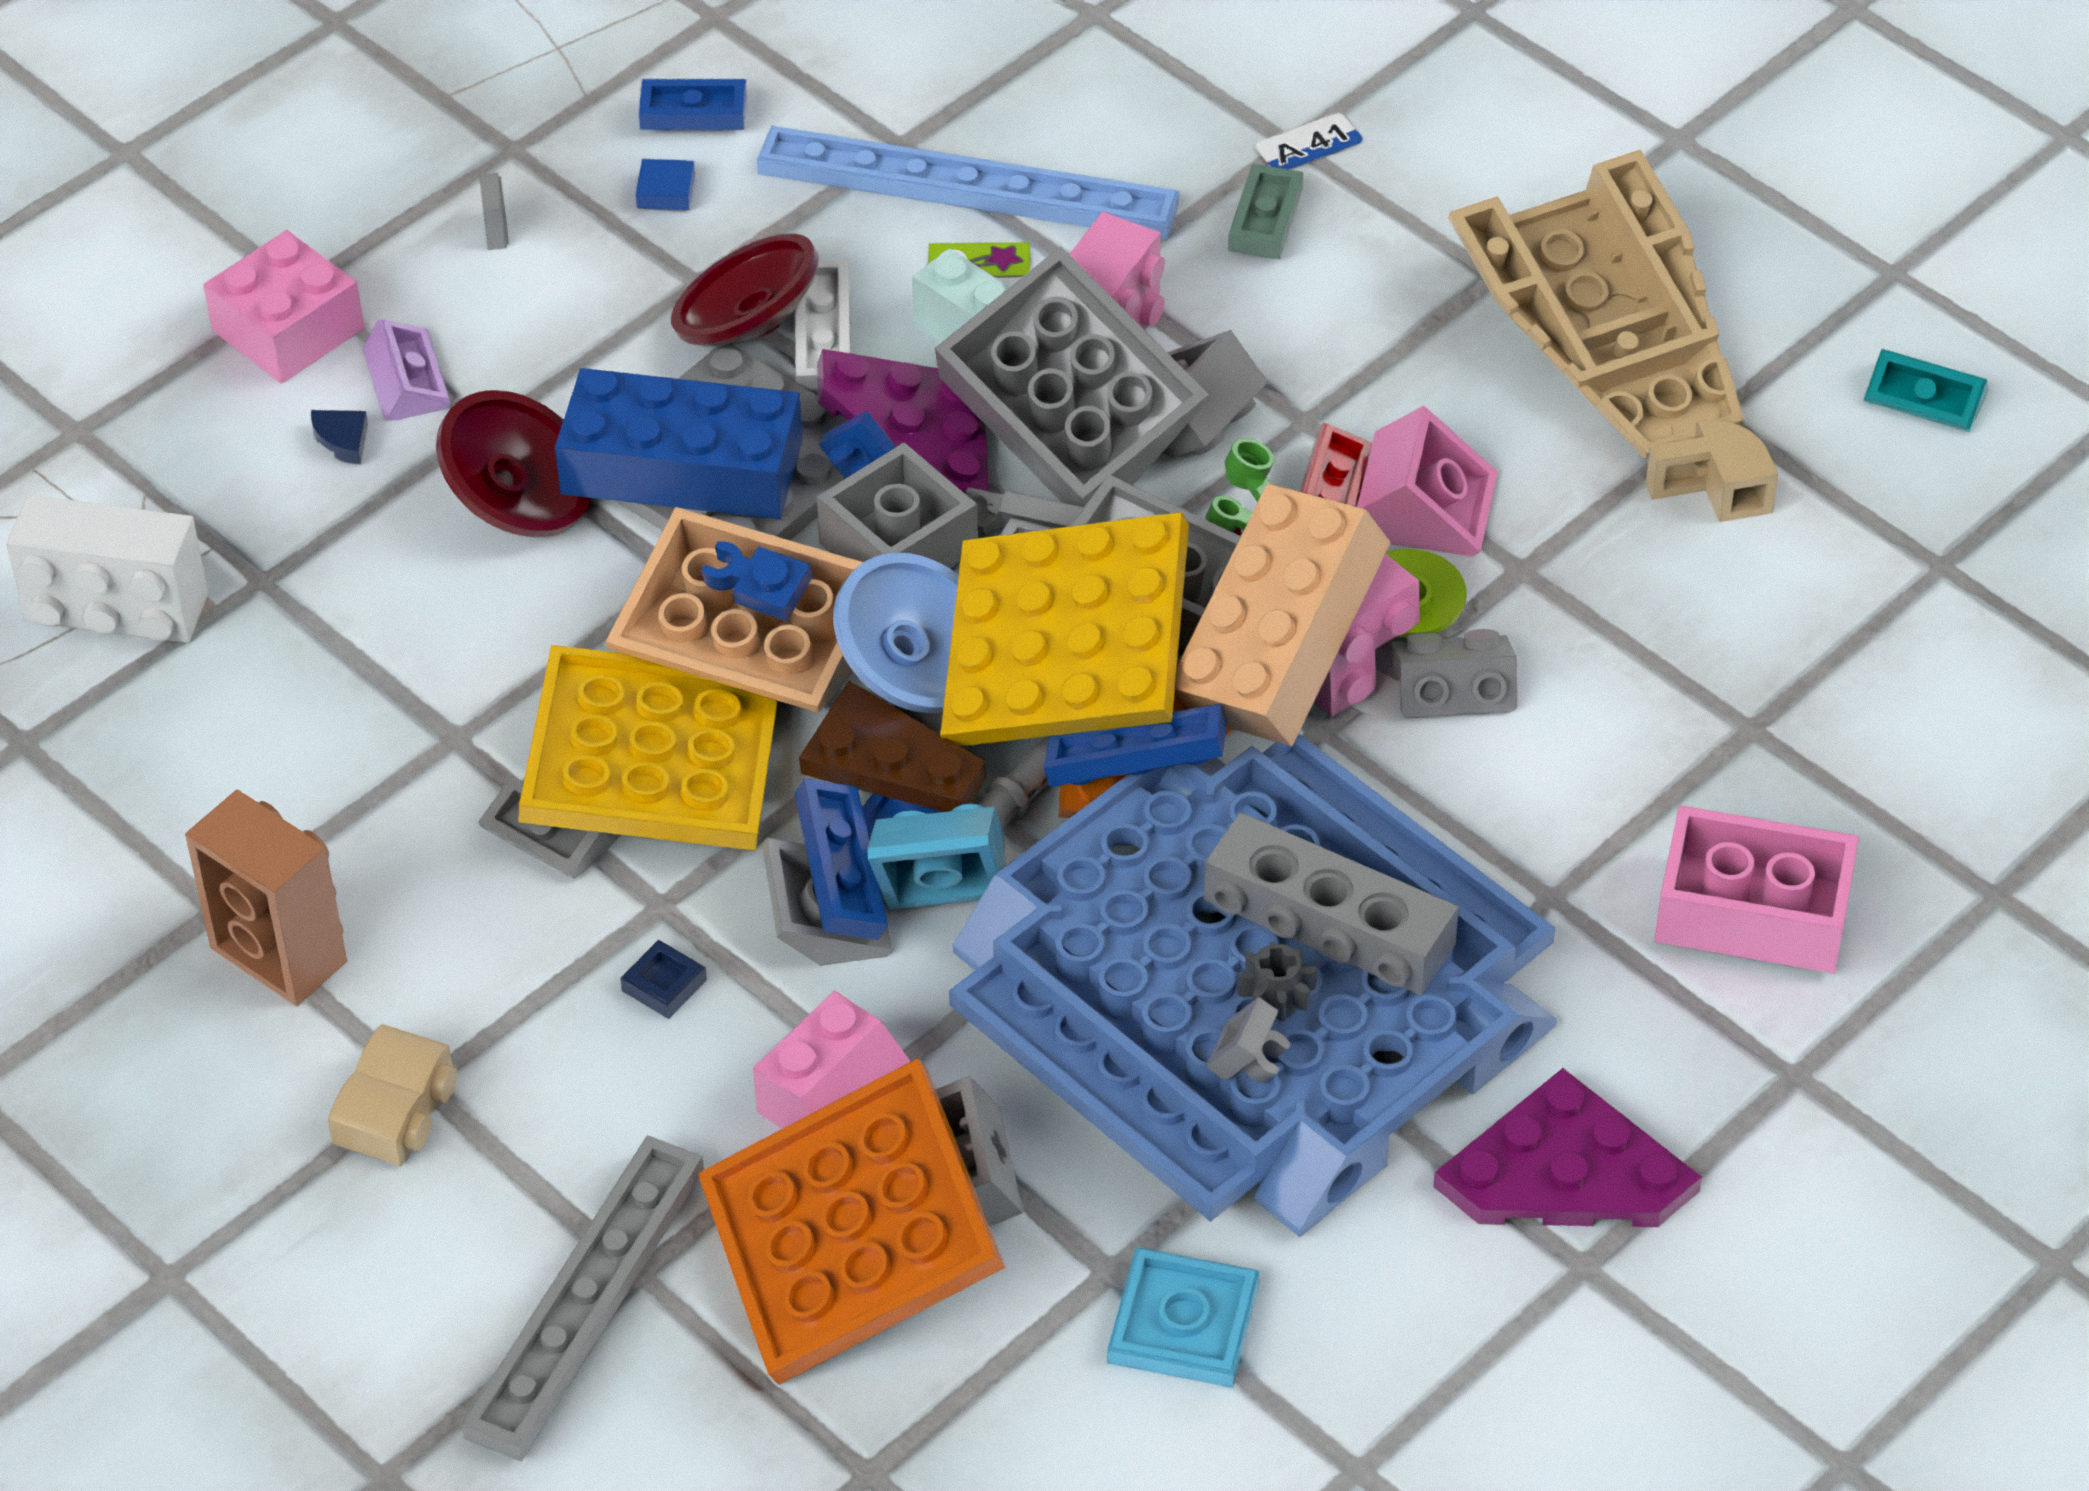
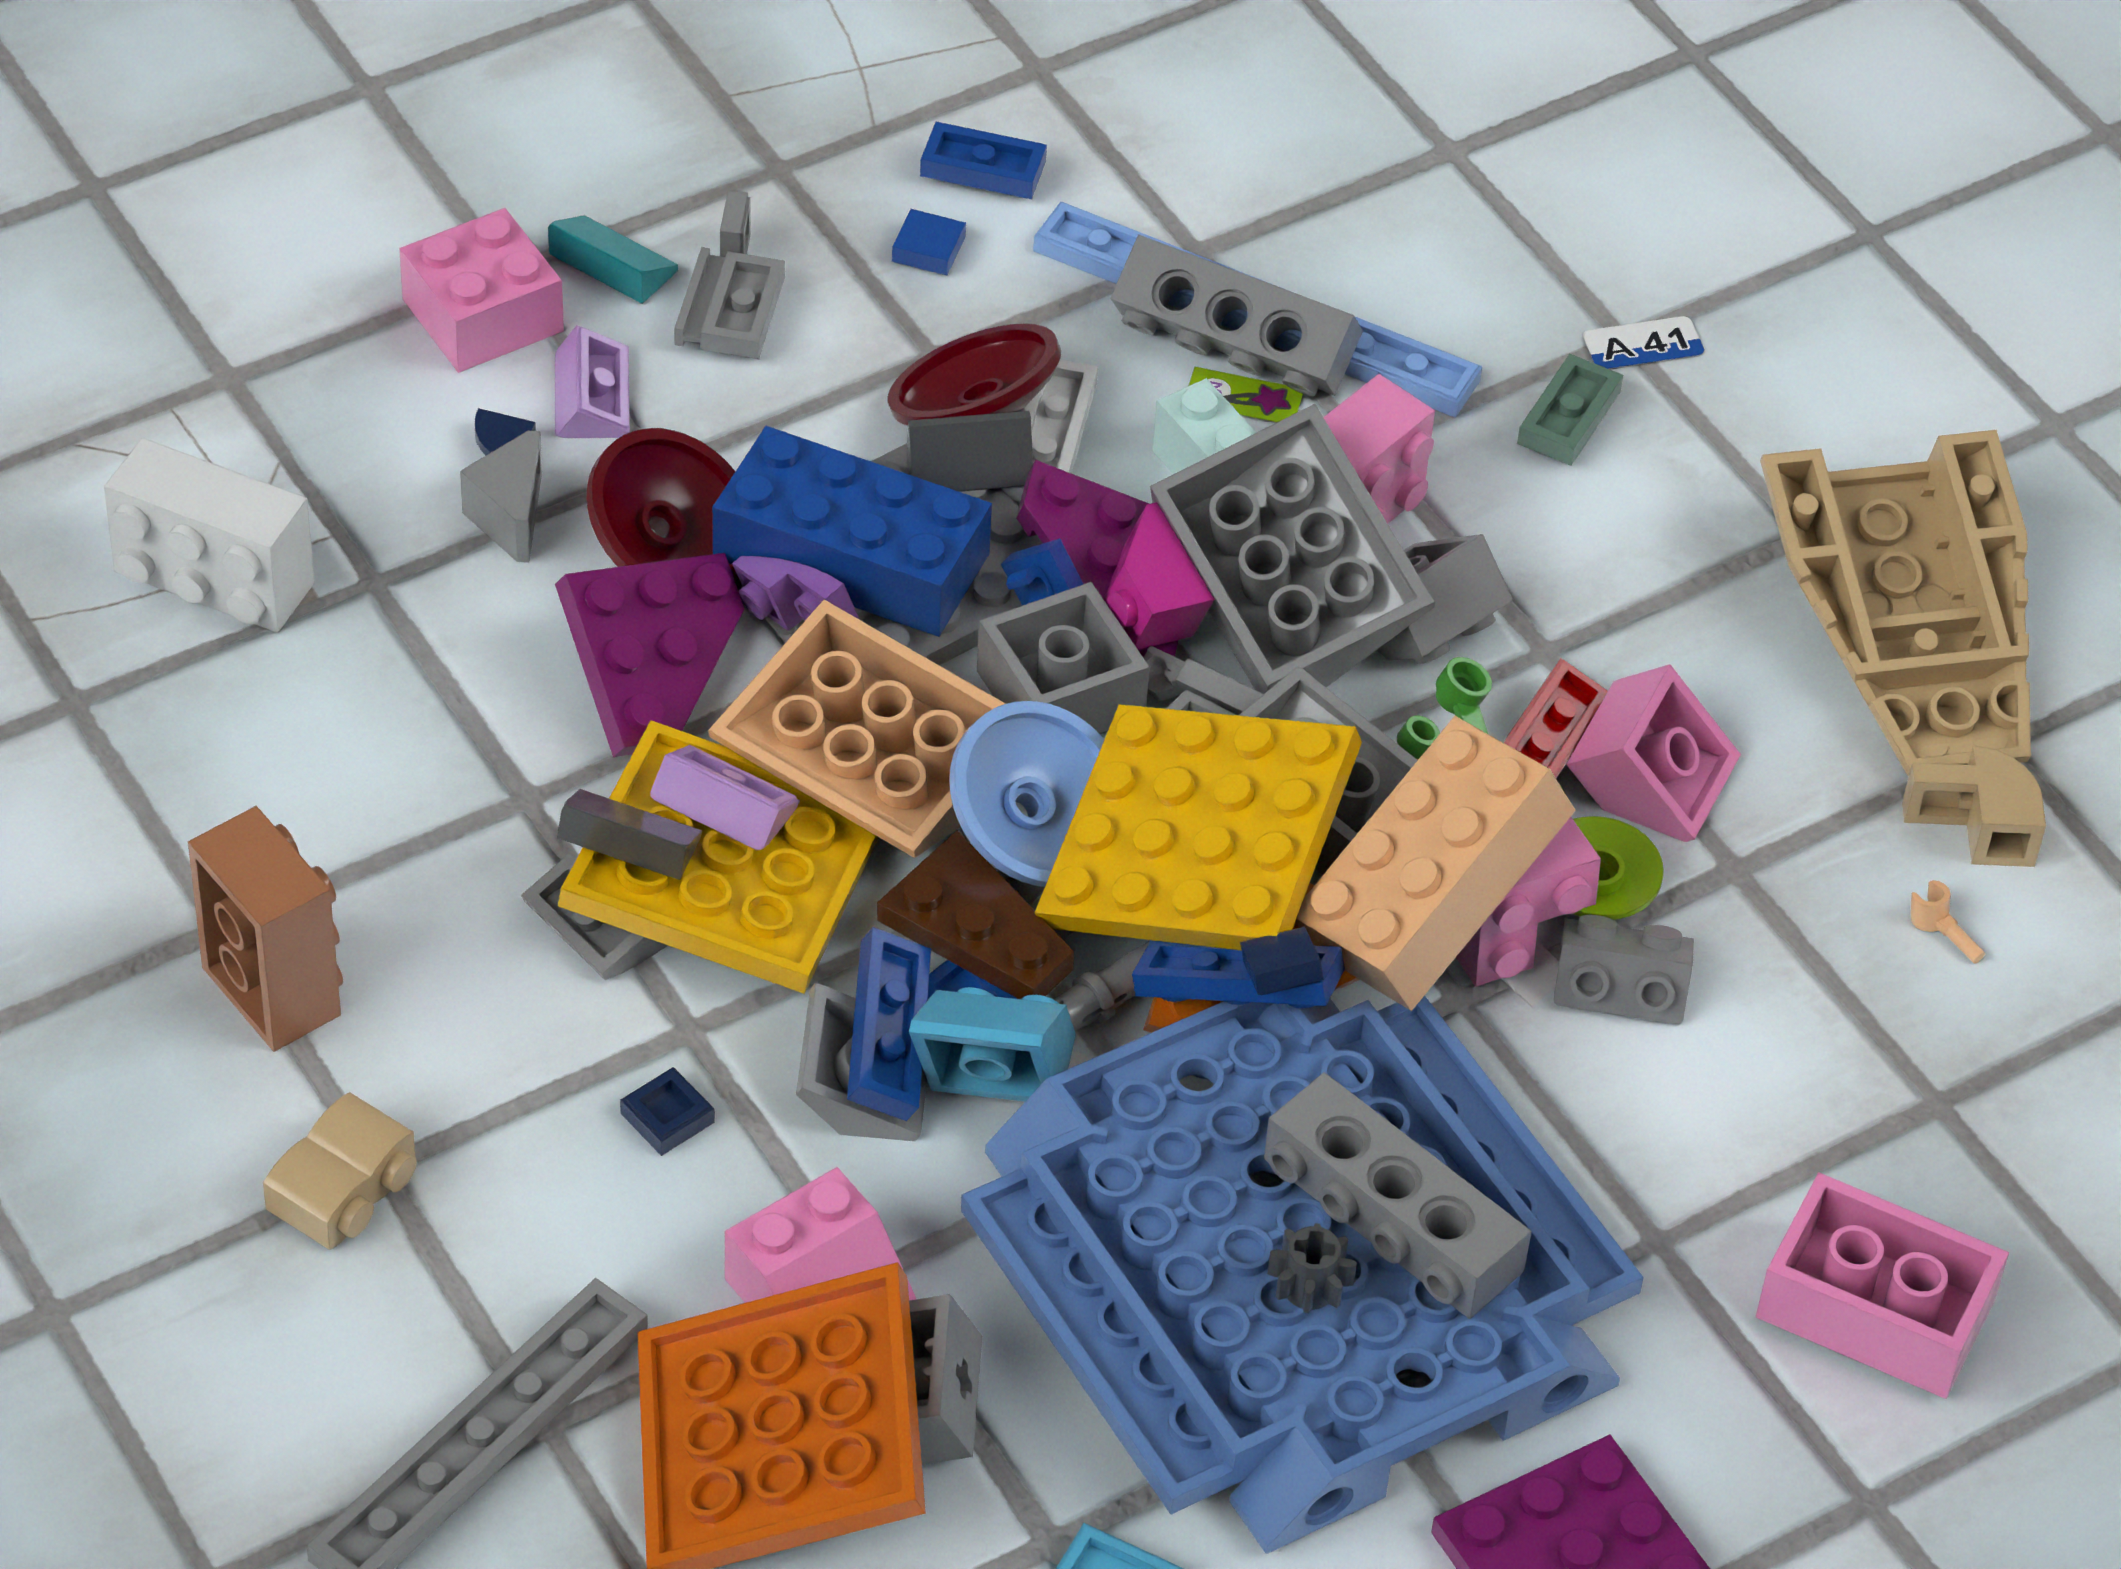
camera: 10 degrees right, 0 degrees up
blue plate [701,541,812,622] -> none
light grey tile [1206,997,1290,1083] -> none
none -> light grey slope [460,430,542,563]
none -> teal slope [548,215,678,304]
none -> magenta plate [555,553,744,757]
none -> dark grey slope [557,789,702,880]
none -> lavender slope [650,745,800,850]
none -> light grey plate [674,247,785,359]
none -> medium lavender slope [732,556,860,631]
none -> dark grey slope [907,411,1033,492]
none -> dark pink slope [1104,502,1215,650]
none -> light grey brick [1110,234,1363,396]
none -> dark blue tile [1240,927,1324,996]
none -> light nougat hand [1910,880,1985,964]

